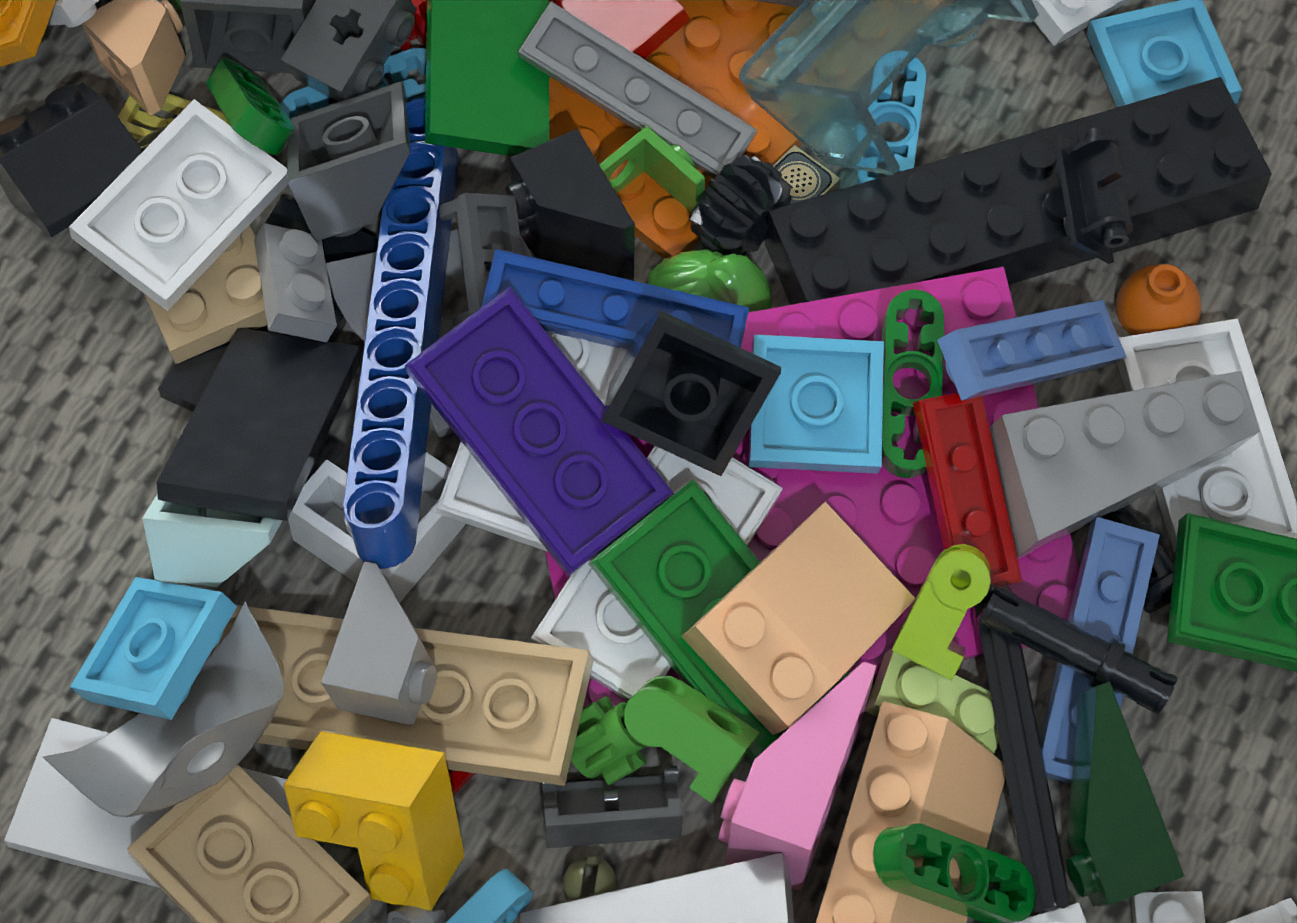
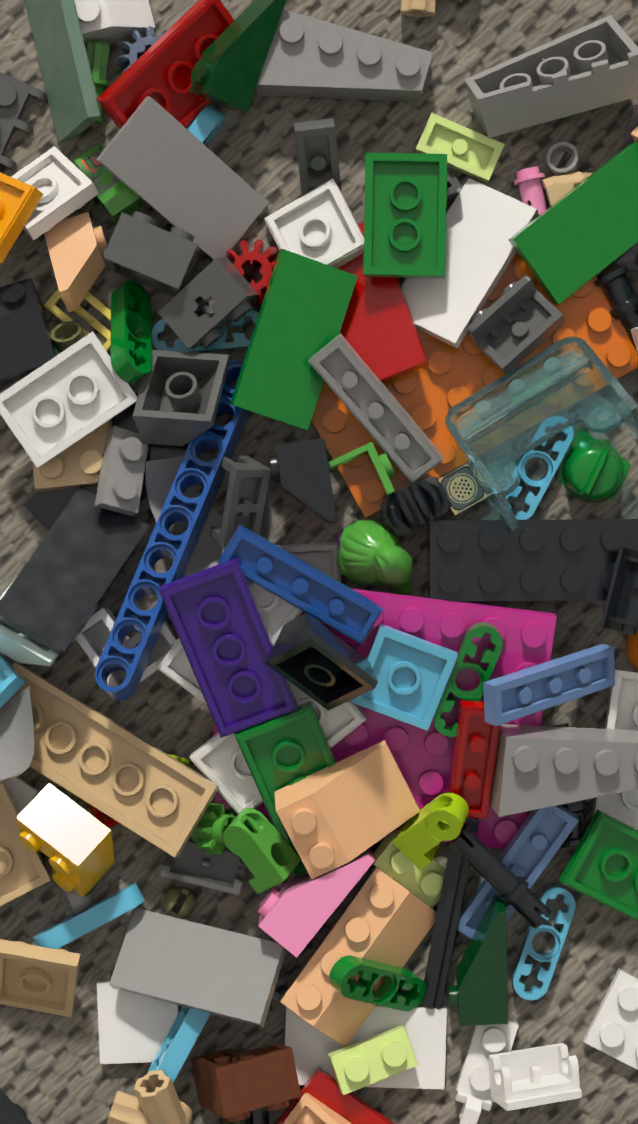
camera: 25 degrees right, 25 degrees up
light grey slope [321,561,436,726] -> none
none -> medium azure beam [512,885,576,1000]
none -> green piece [557,428,631,503]

